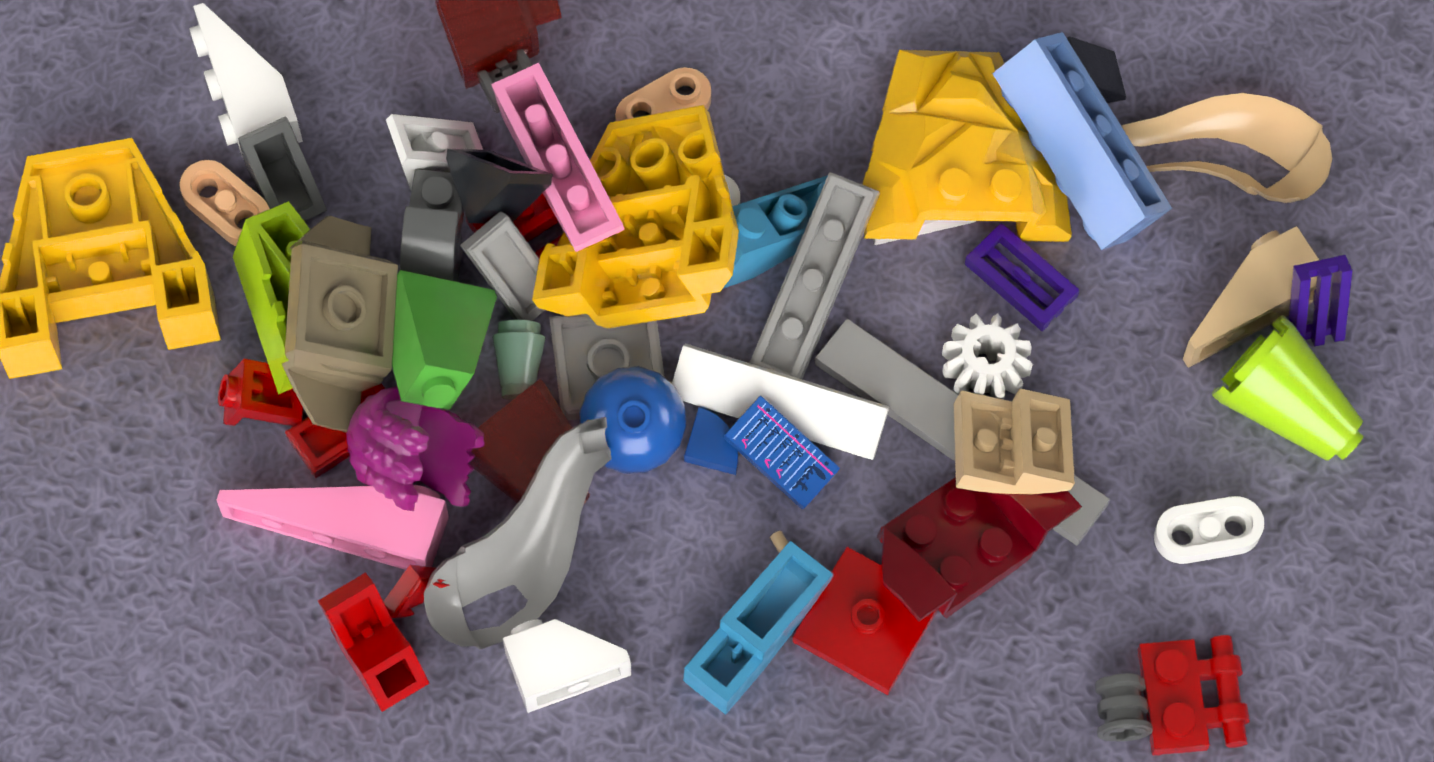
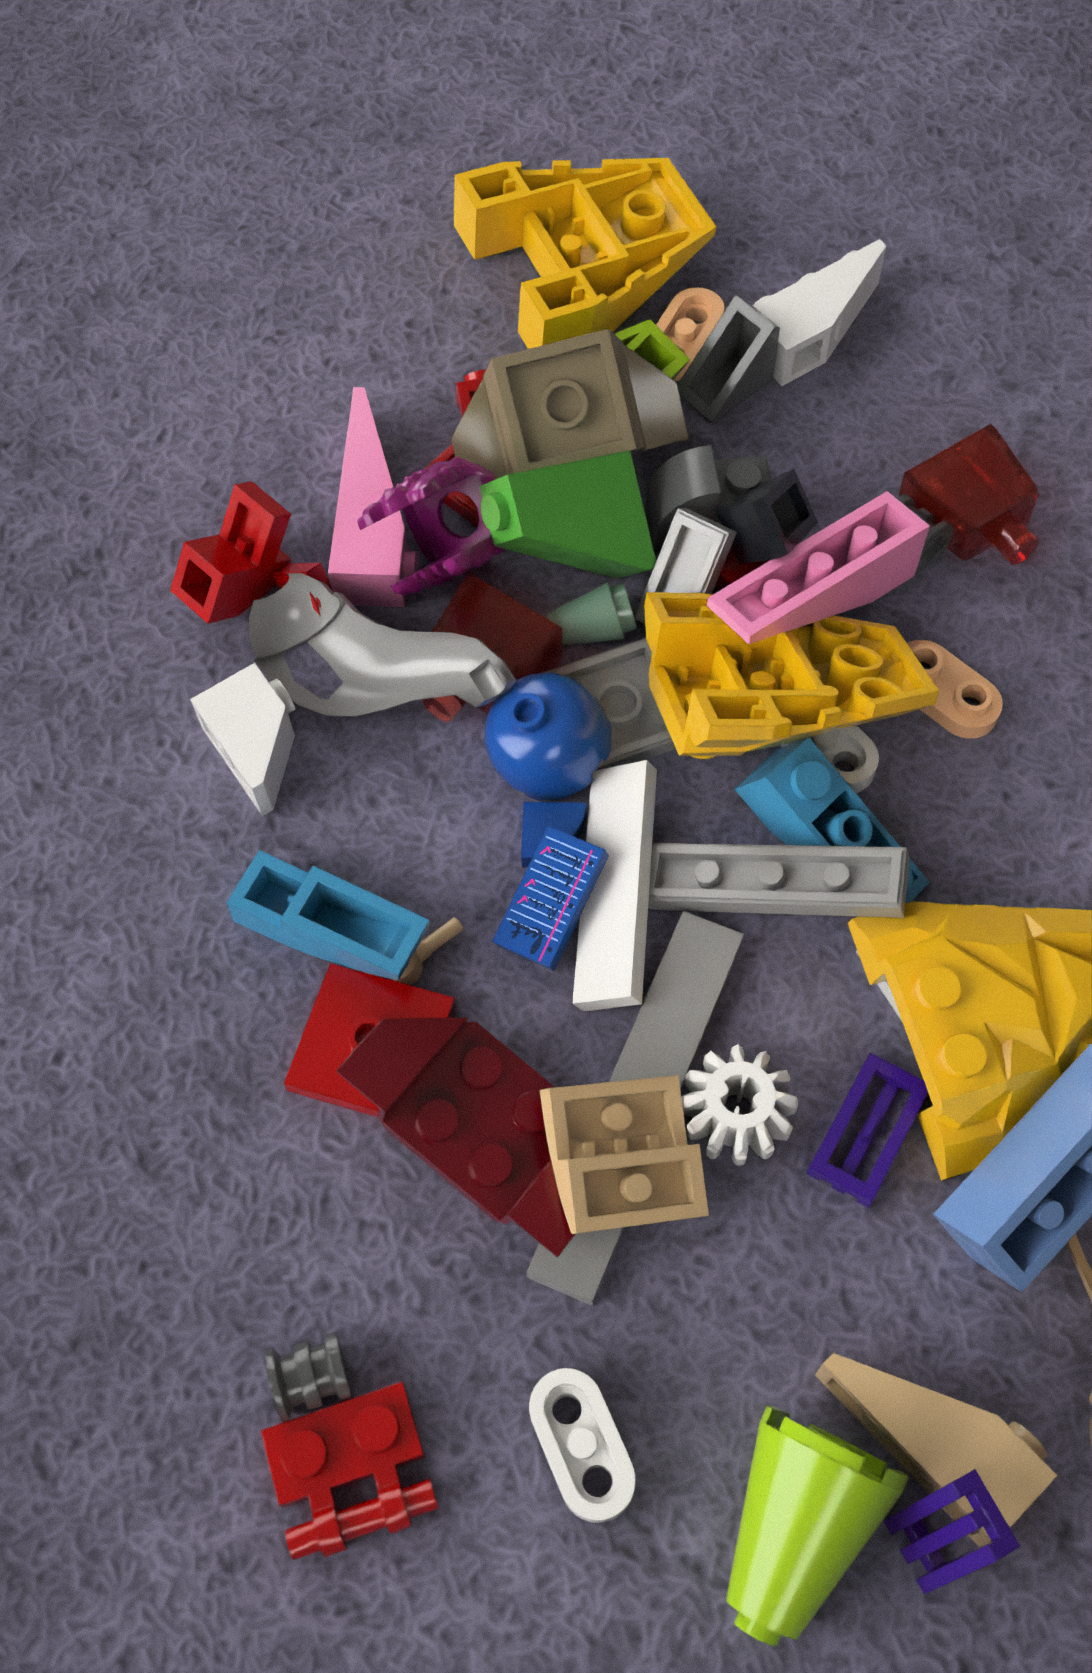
camera: 80 degrees right, 5 degrees down
white slope [386,114,483,191] -> none

